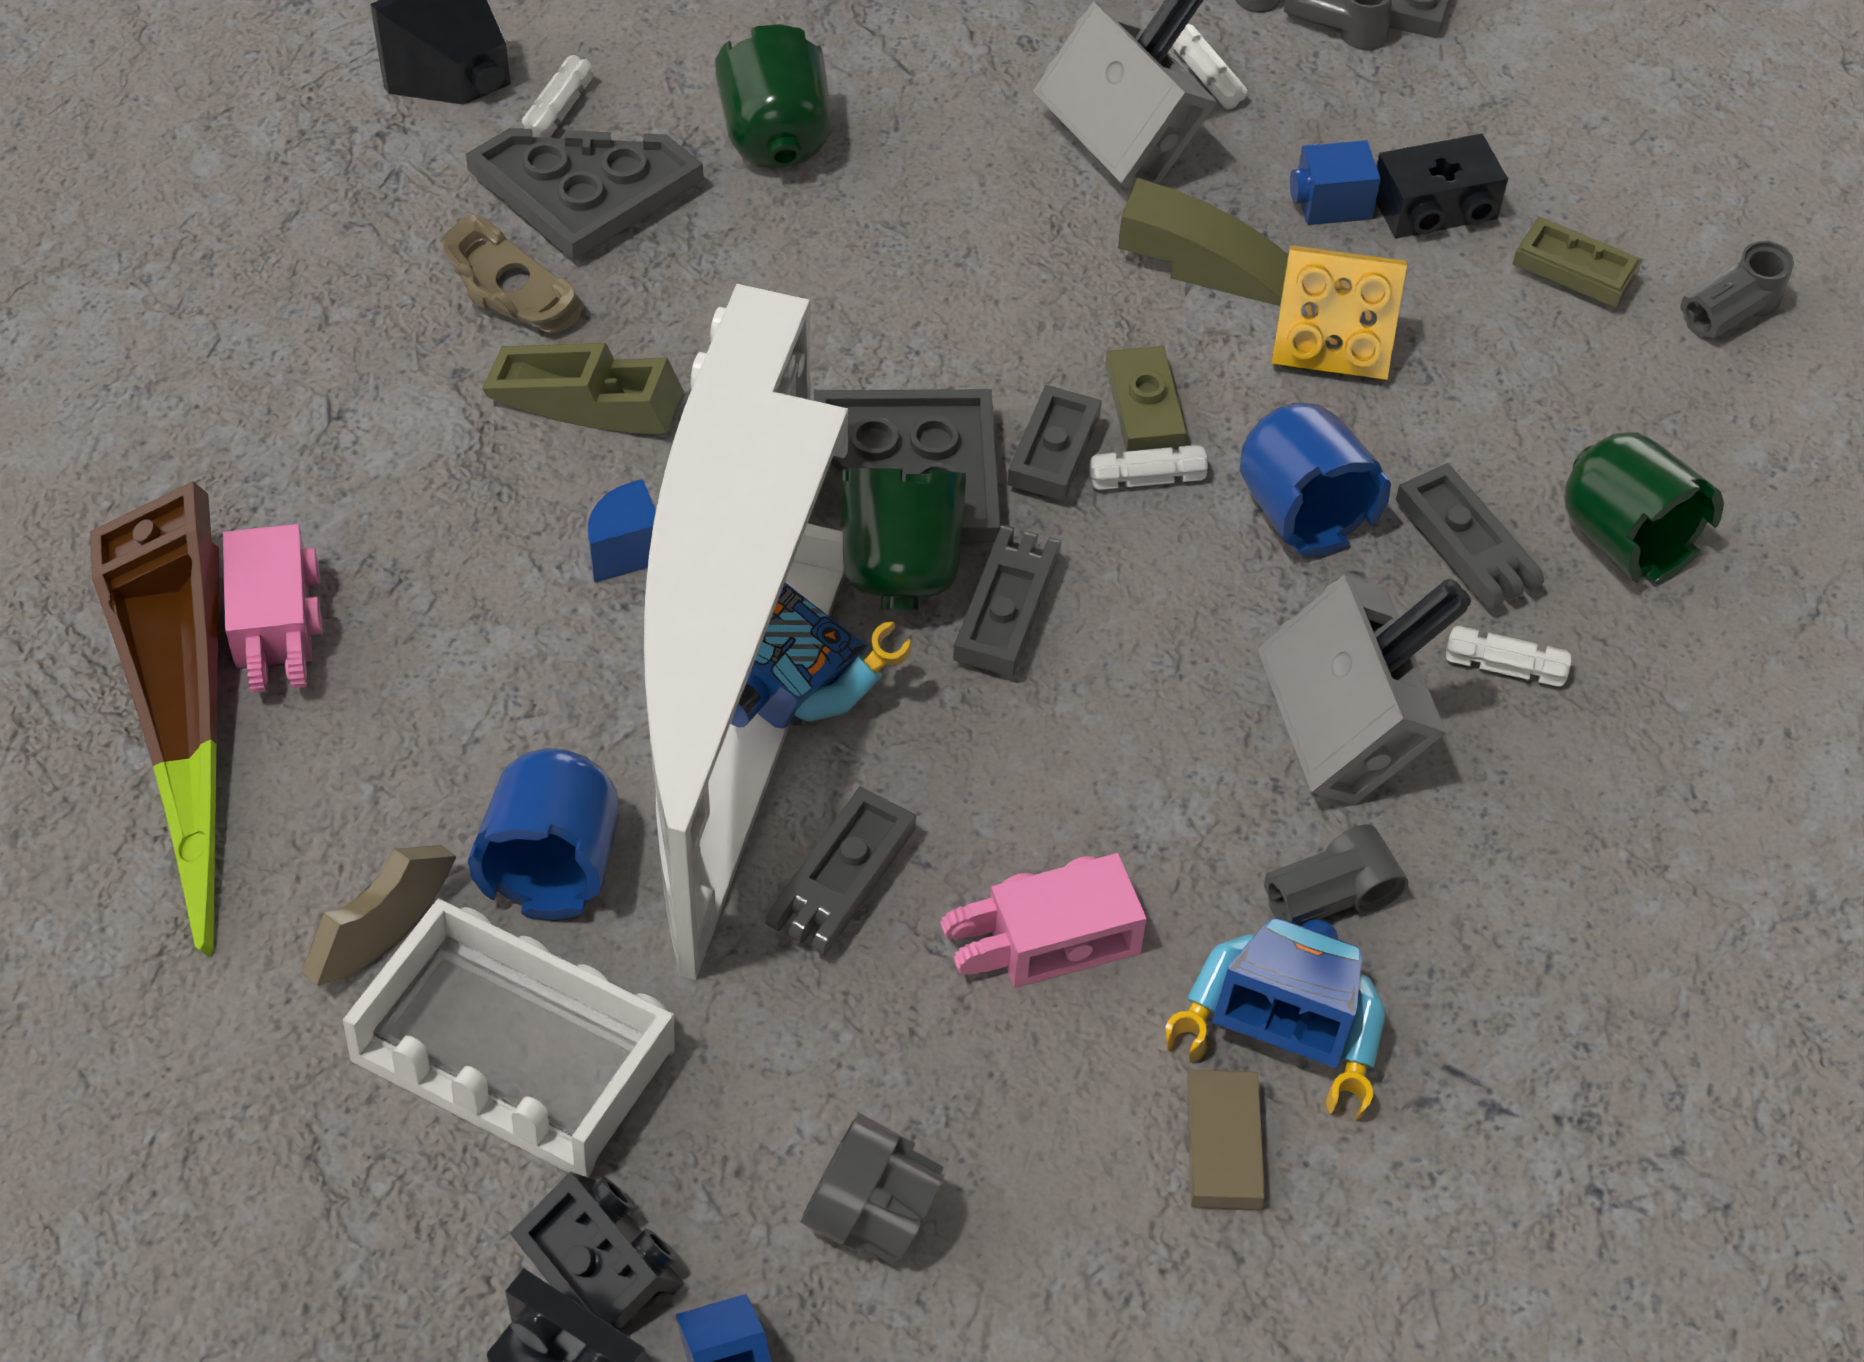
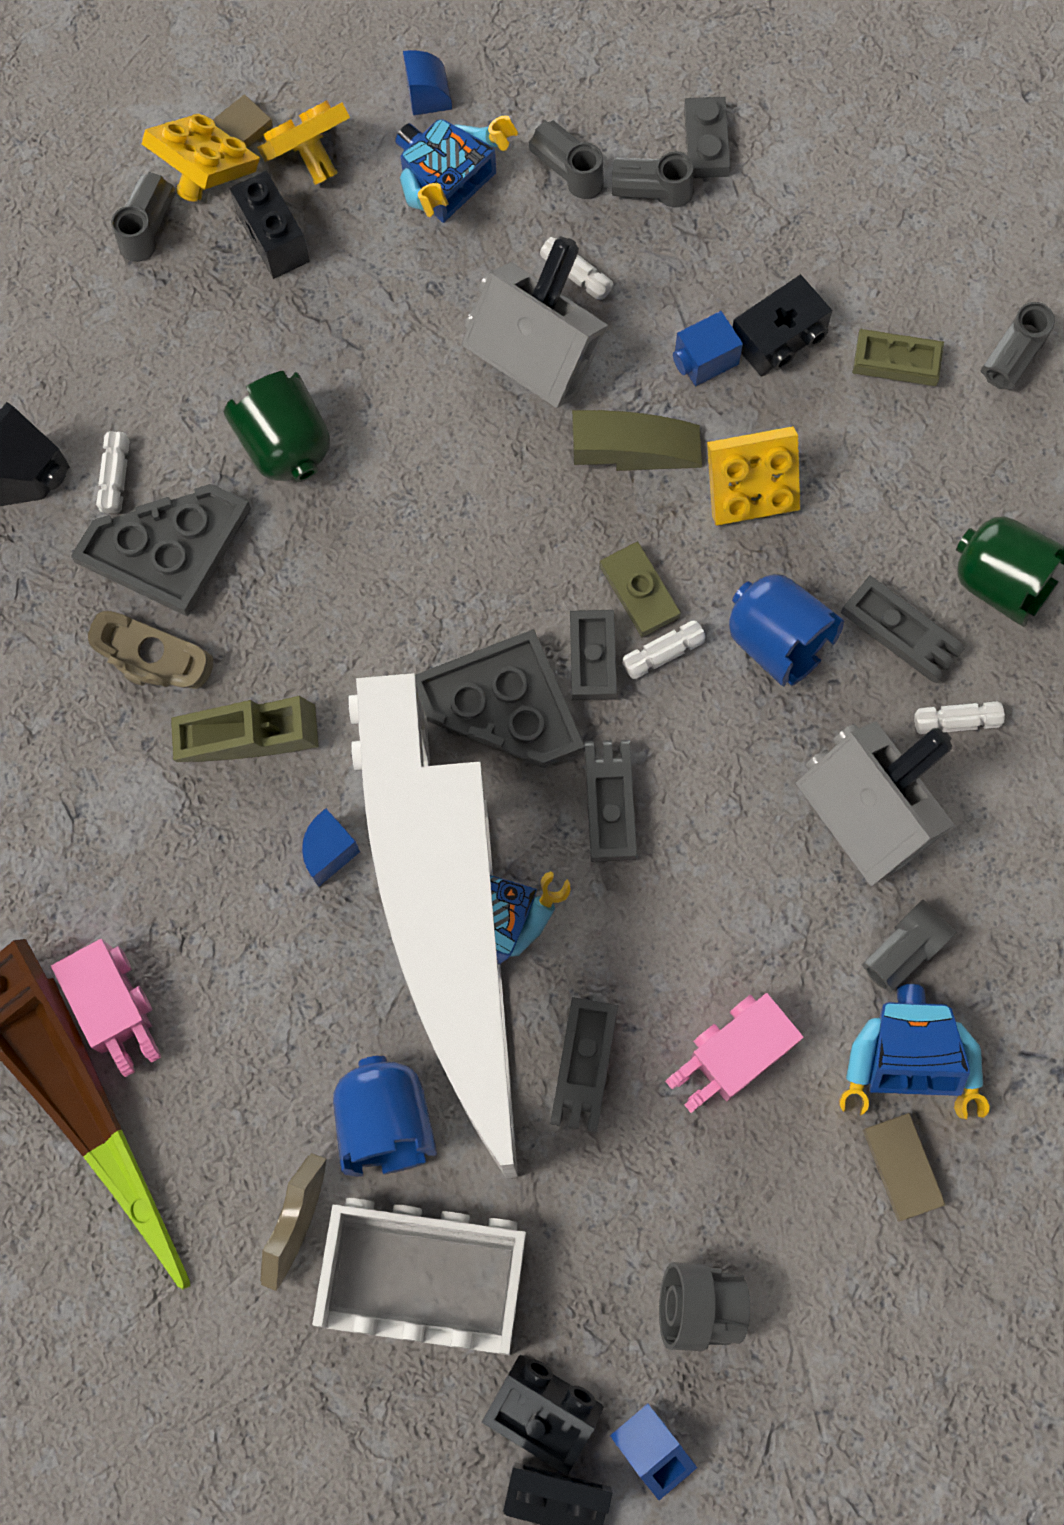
camera: 15 degrees left, 20 degrees up
dark green cylinder [842,468,966,610] -> none

